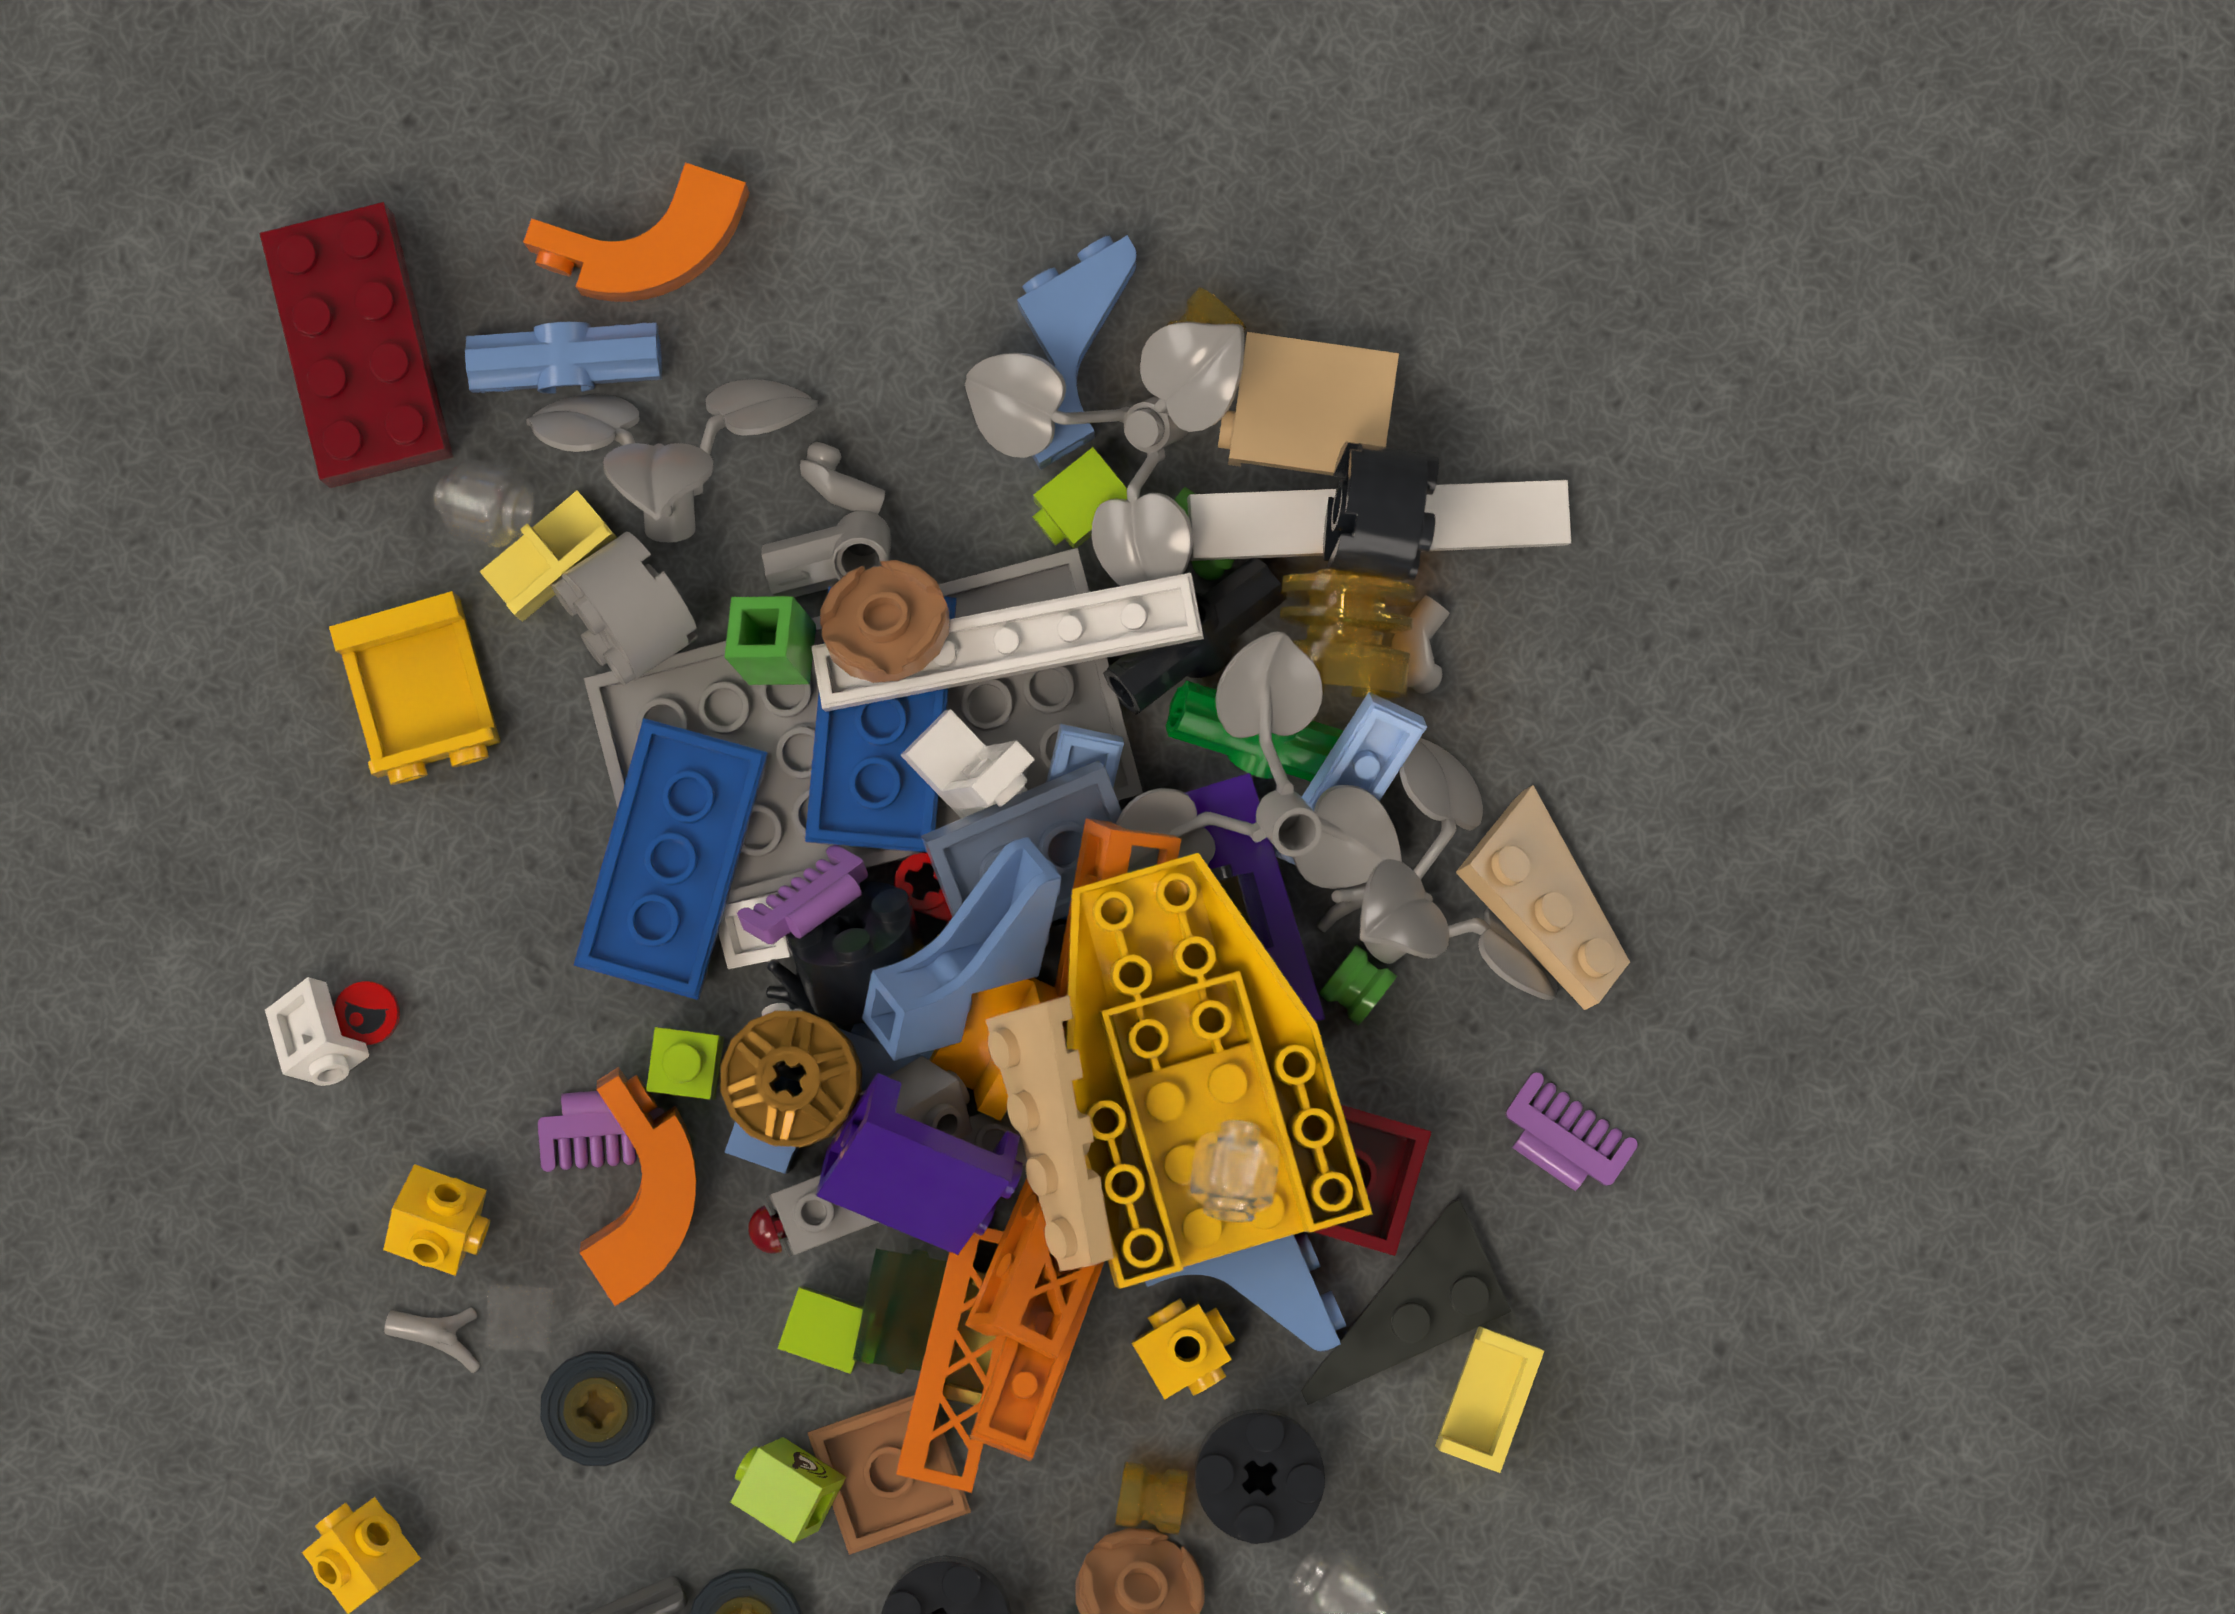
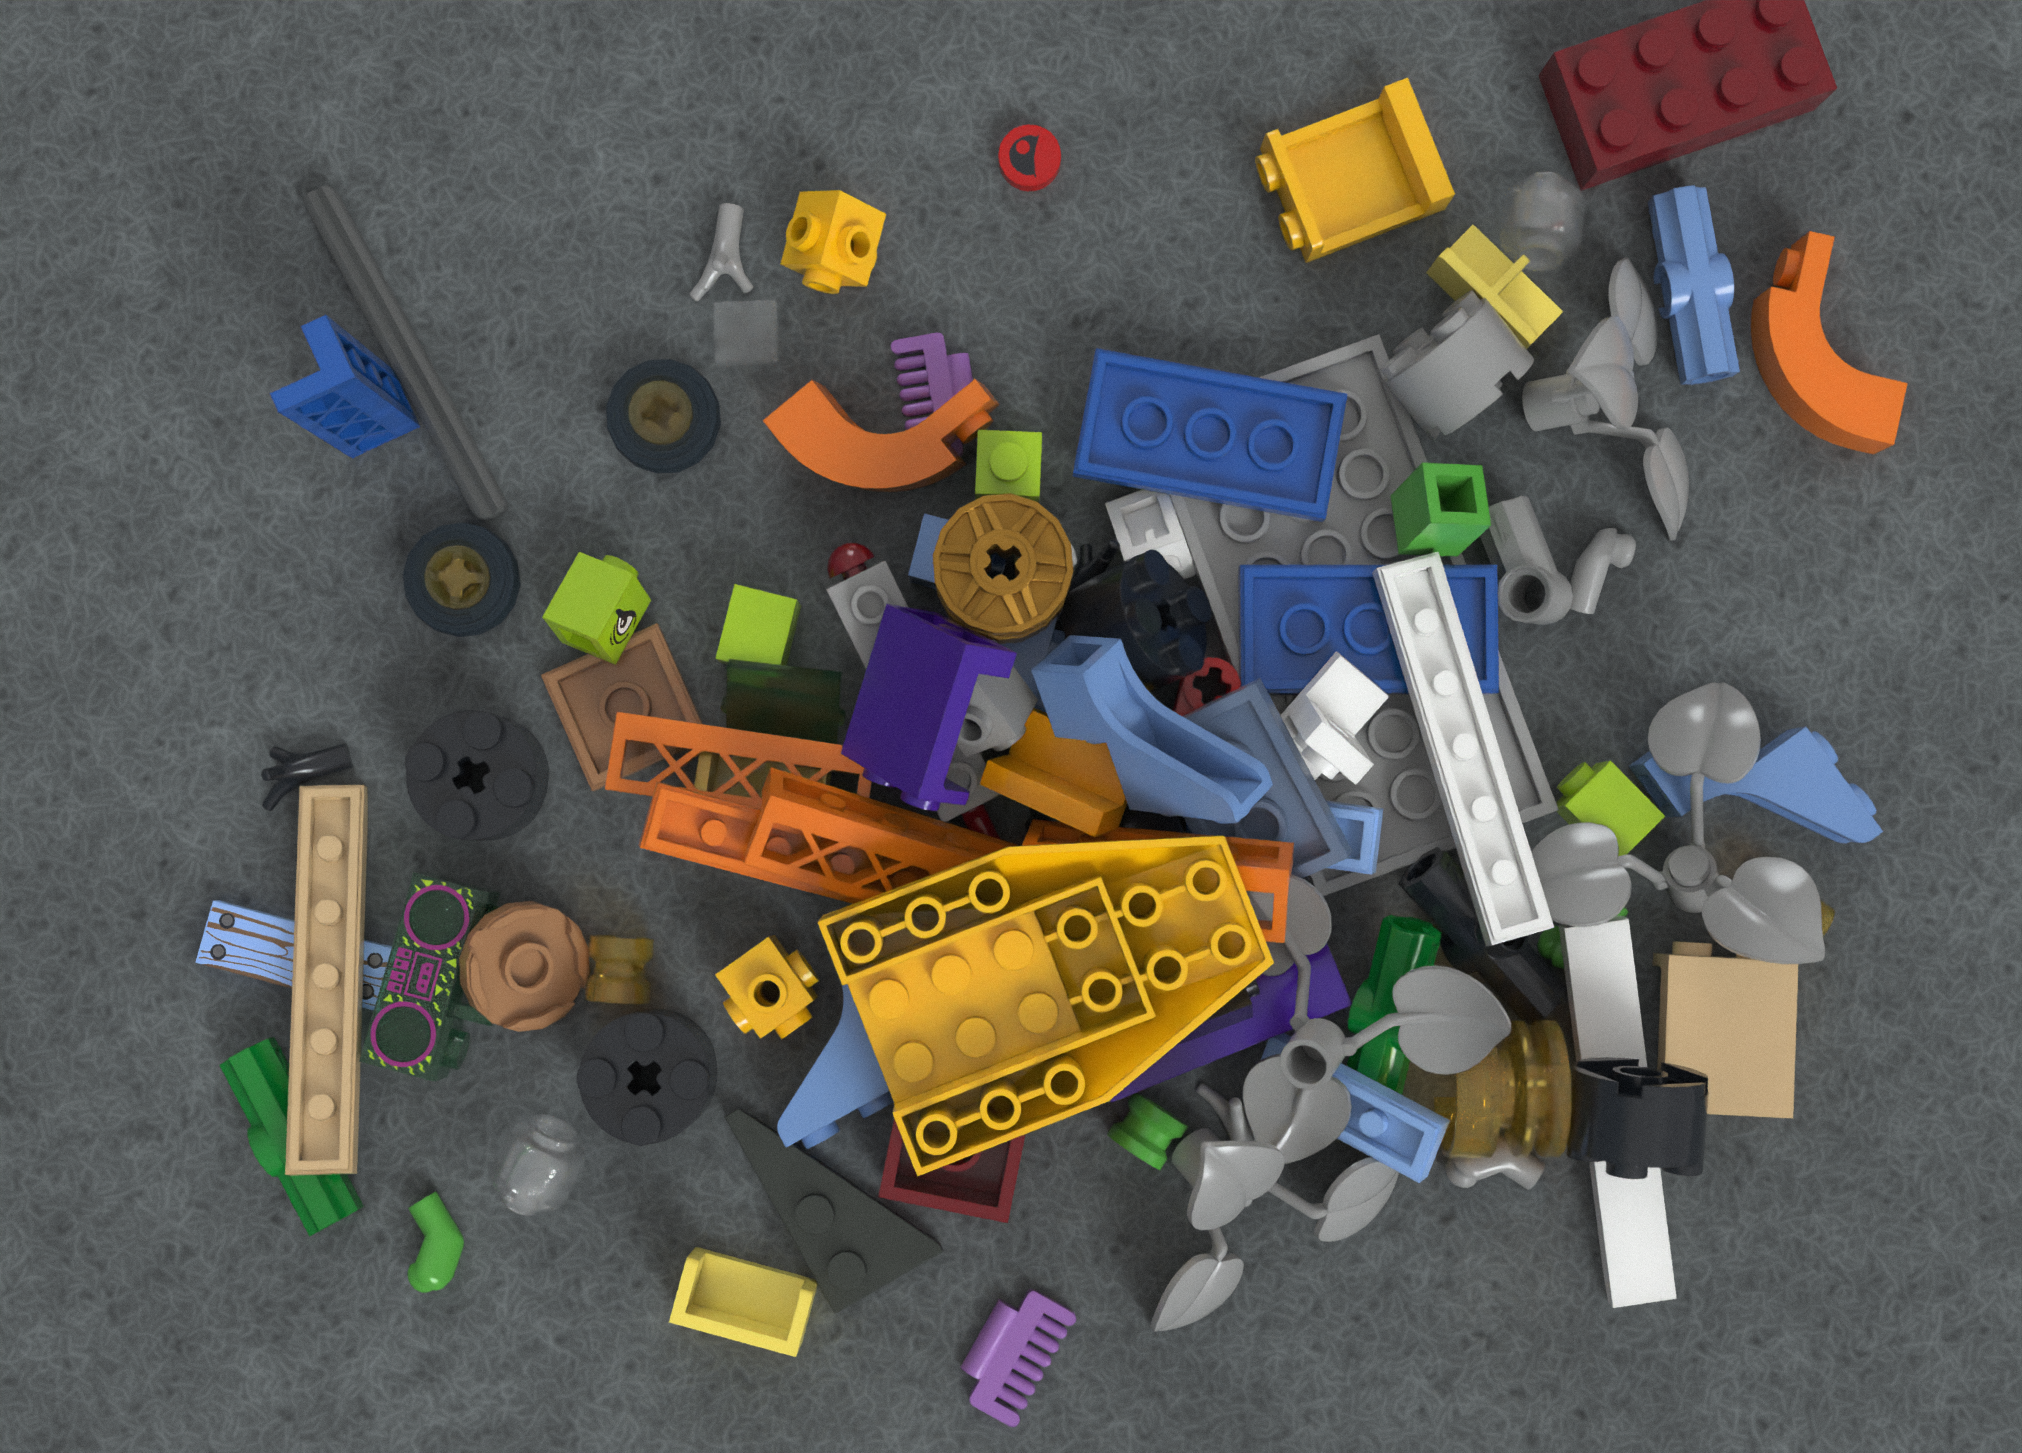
camera: 80 degrees right, 0 degrees up
white bracket [265,977,369,1086] -> none
yellow brick [302,1497,421,1614] -> none
medium lavender piece [737,845,868,944] -> none
medium nougat tile [820,560,949,683] -> none
tan wing [985,995,1114,1271] -> none
clear head [1190,1120,1280,1222] -> none
tan wing [1456,785,1630,1010] -> none

